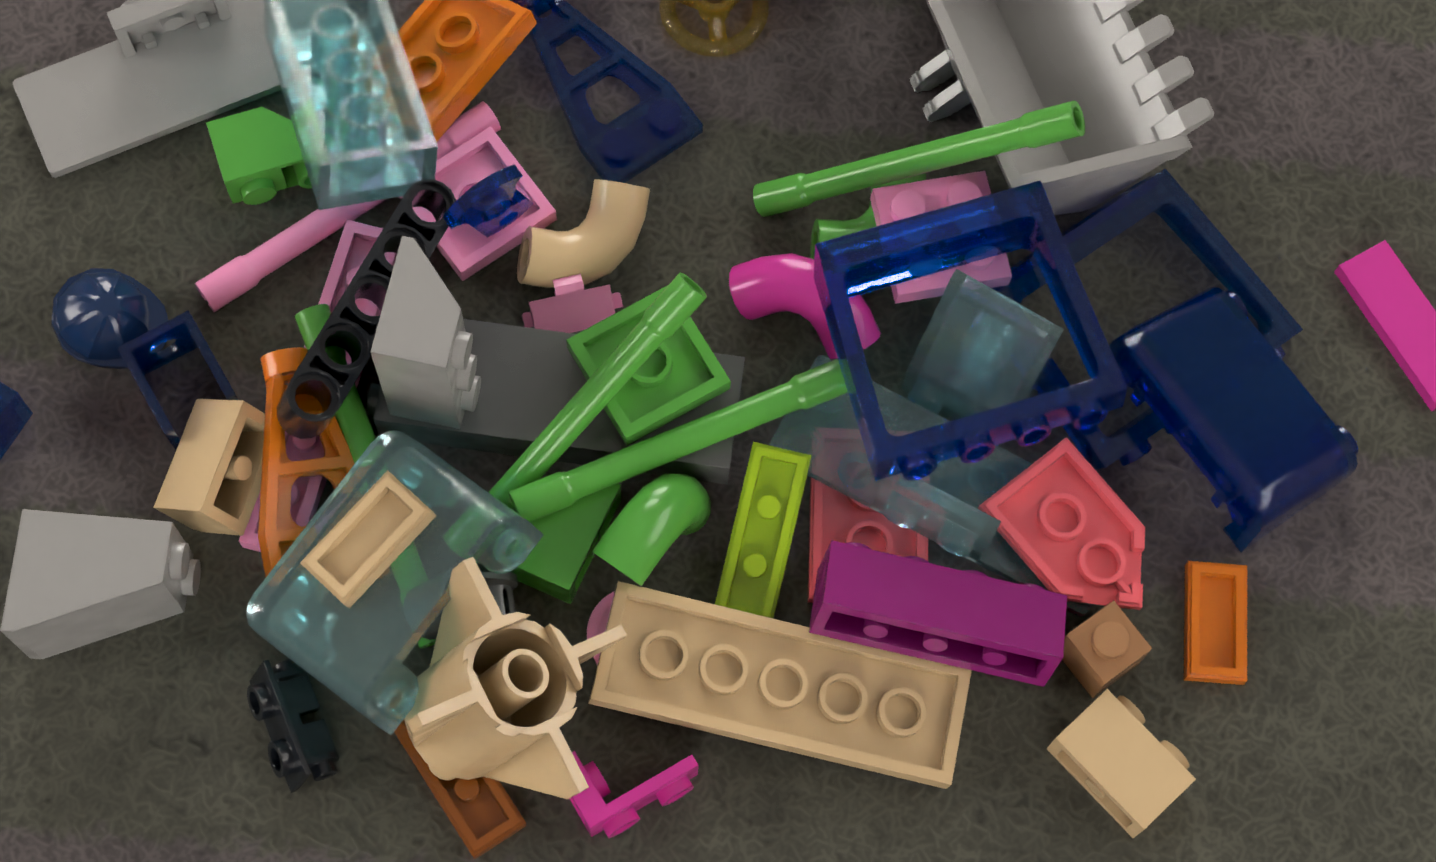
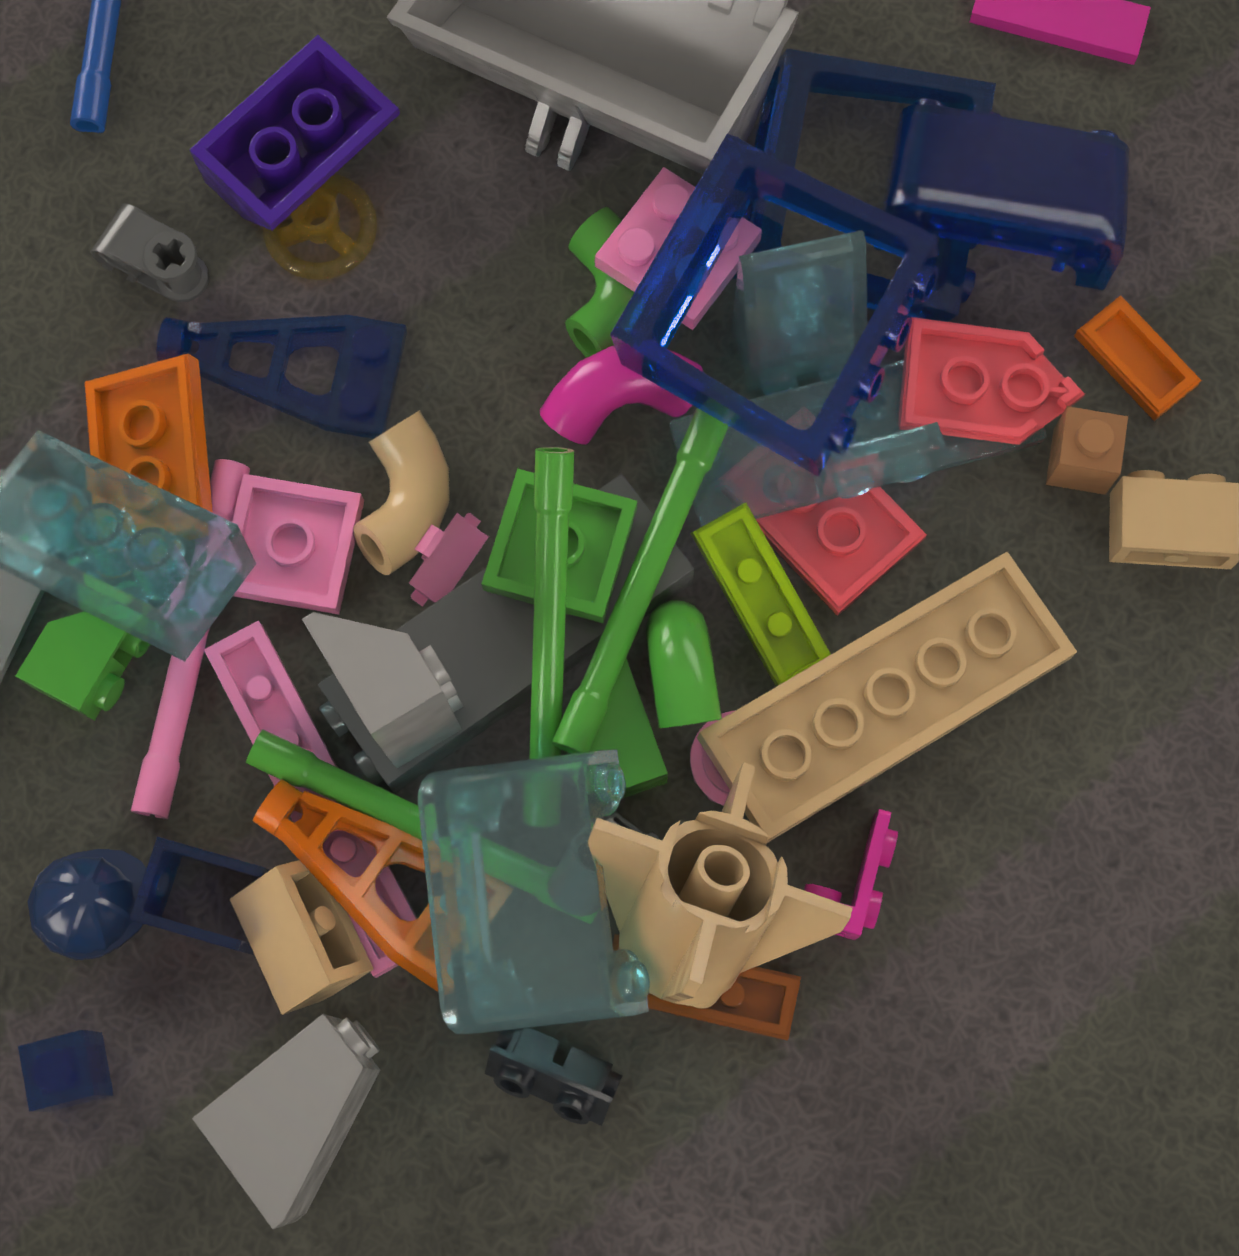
camera: 35 degrees left, 5 degrees up
black beam [276,179,457,439] -> none
tan tile [300,470,437,609] -> none
clear blue piece [443,164,534,238] -> none
bright green piece [753,100,1085,217] -> none
magenta brick [809,540,1067,687] -> none

